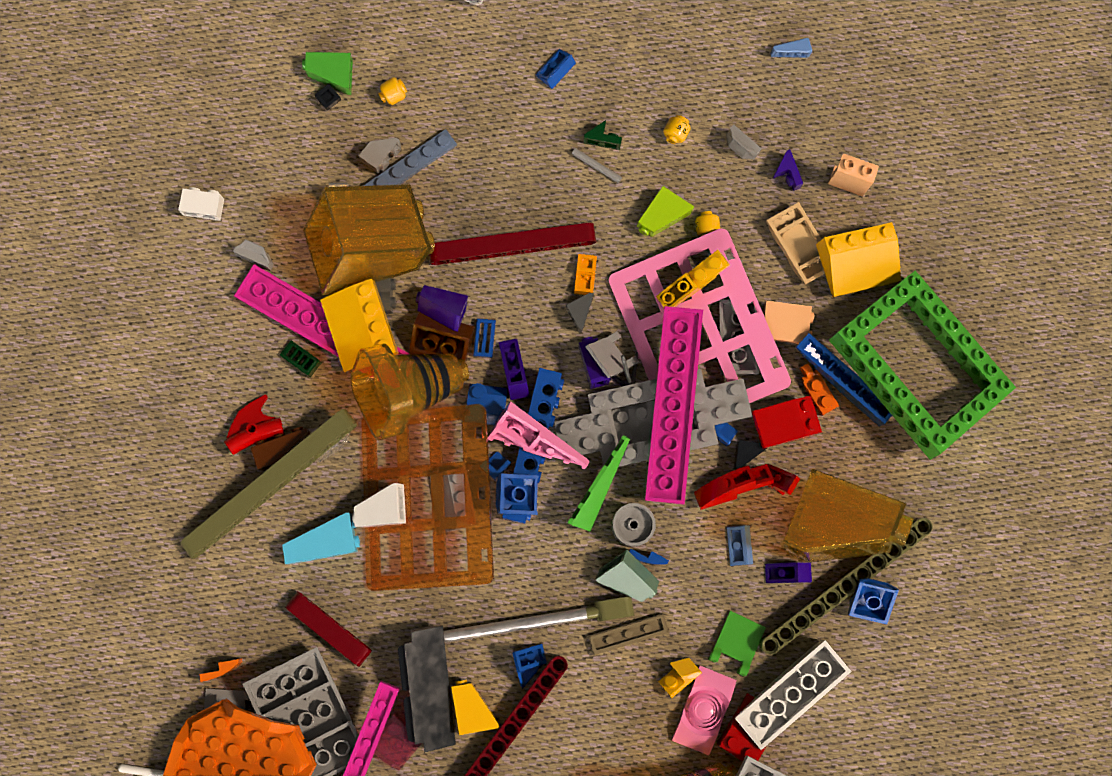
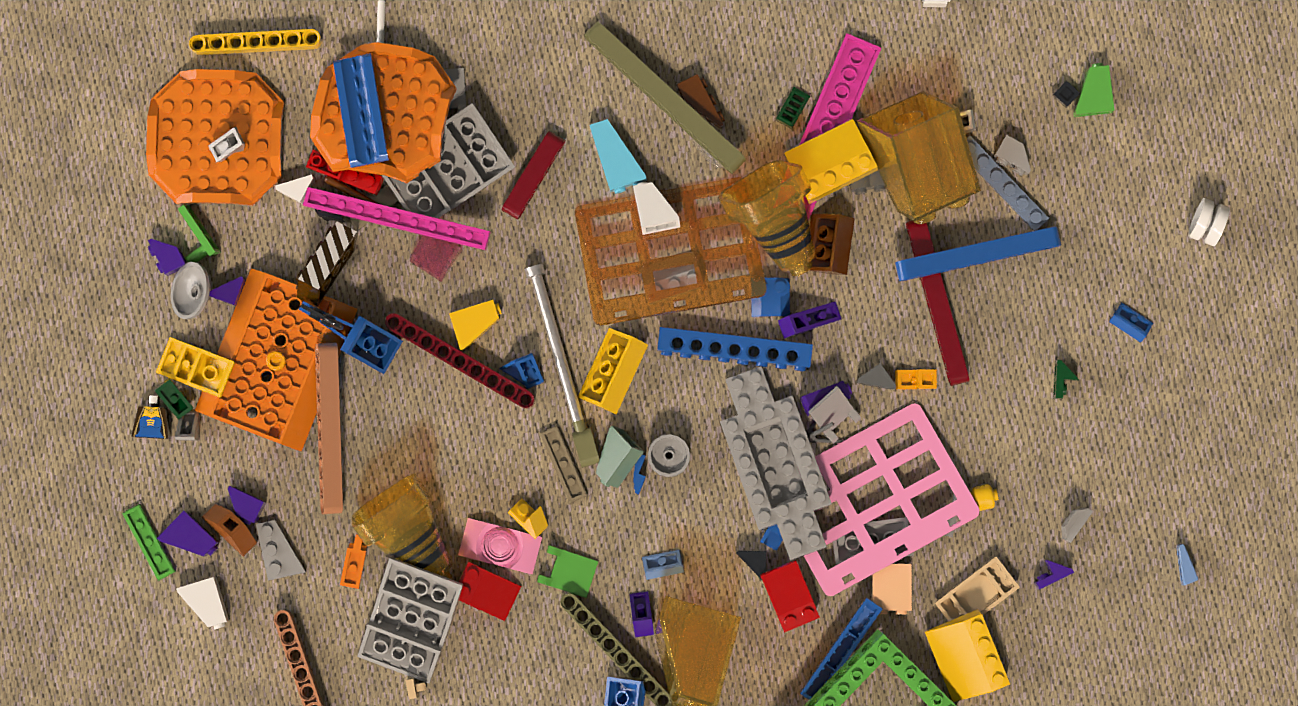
camera: 95 degrees right, 5 degrees up
orange slope [199,659,243,682] -> none
red pin [224,395,284,455] -> none
light grey slope [233,240,274,271] -> none
yellow head [378,77,407,105] -> none
black slope [398,625,456,753] -> none
dark purple slope [416,285,468,332] -> none
blue tile [473,318,496,358] -> none
blue panel [481,452,511,481] -> none
bright pink wedge [487,401,589,469] -> none
blue slope [496,474,539,515] -> none
bright green wedge [568,435,630,531] -> none
light grey bar [572,148,622,184] -> none
lime slope [637,186,694,237] -> none
dark pink plate [645,306,703,505] -> none
yellow slope [656,249,730,307] -> none
yellow head [663,115,691,144] -> none
red slope [694,464,774,510] -> none
white slope [735,640,852,750] -> none
red slope [768,464,800,495] -> none
orange hinge [800,363,839,416] -> none
light nougat panel [828,154,879,197] -> none
none -> yellow slope [578,328,648,415]
none -> blue beam [895,227,1062,281]

